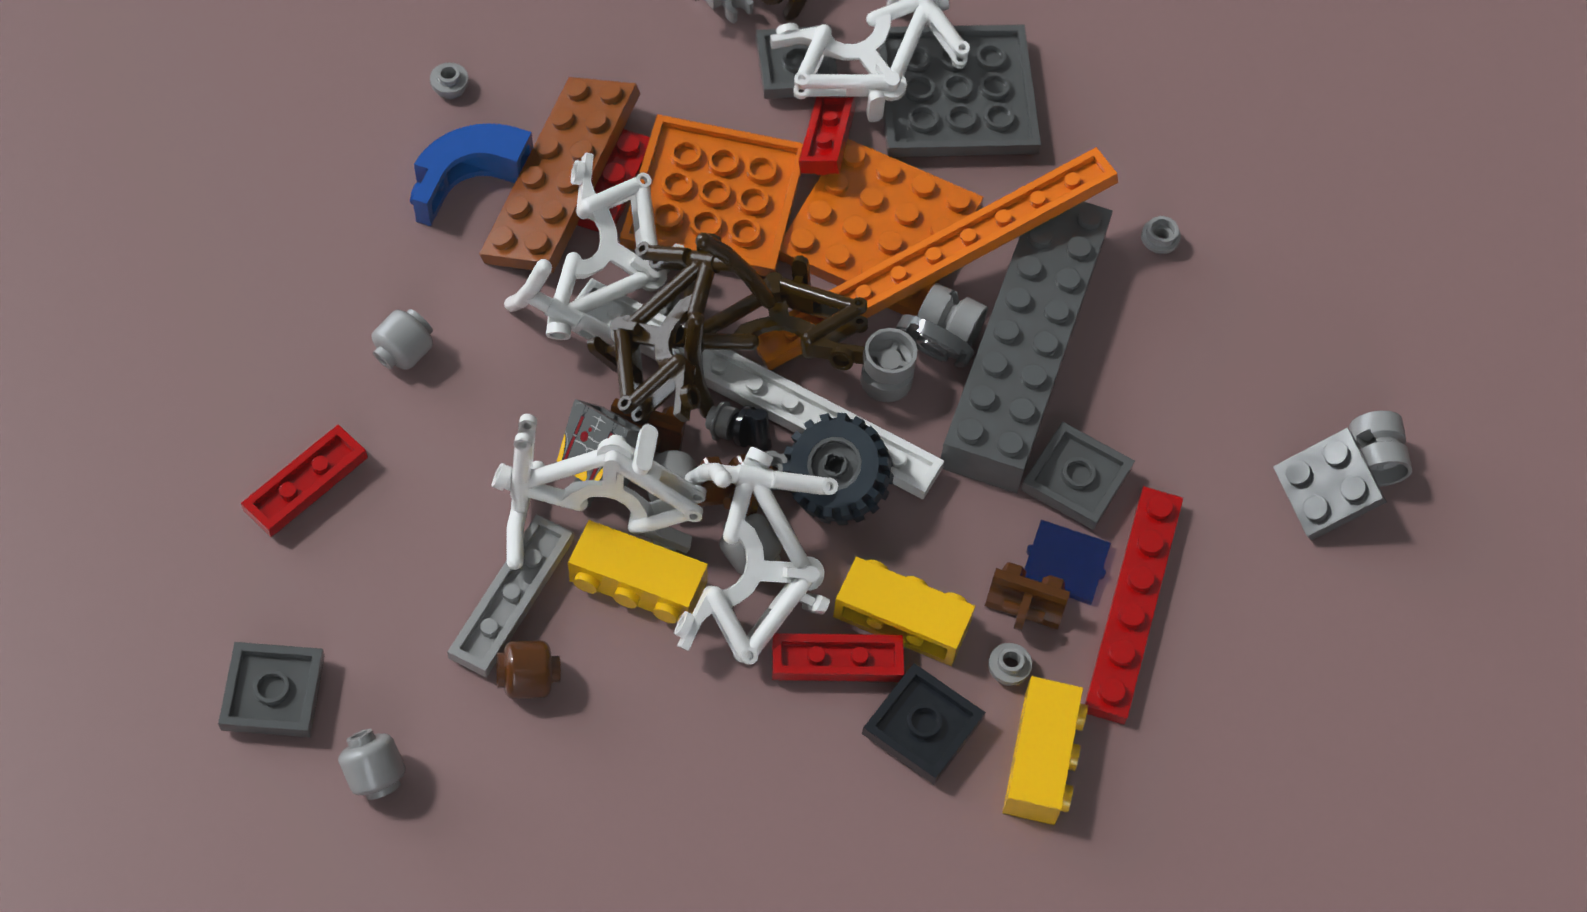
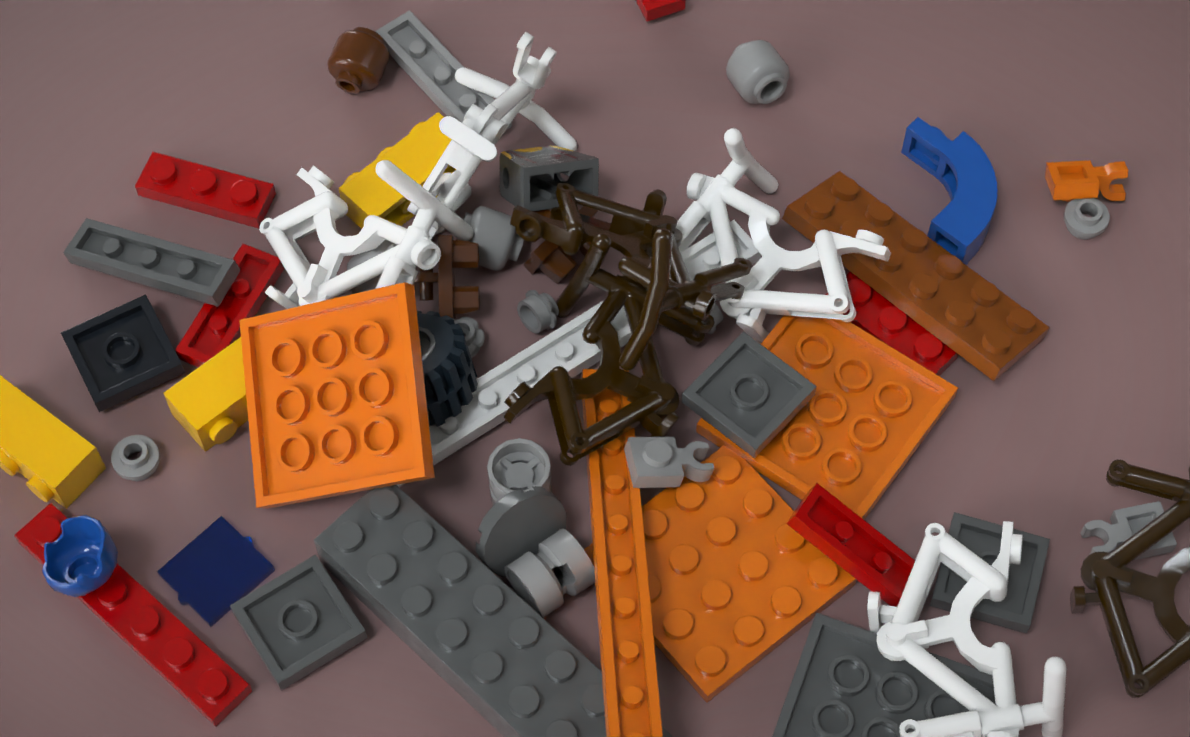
camera: 120 degrees right, 0 degrees up
black plate [730,406,772,451] -> none
reddish brown hips [985,562,1070,631] -> none
none -> blue hair [42,515,118,597]
none -> dark grey plate [63,218,240,306]
none -> red plate [135,152,276,228]
none -> orange plate [239,282,435,509]
none -> light grey plate [624,437,715,488]
none -> dark grey plate [682,331,817,459]
none -> orange plate [1045,160,1128,202]

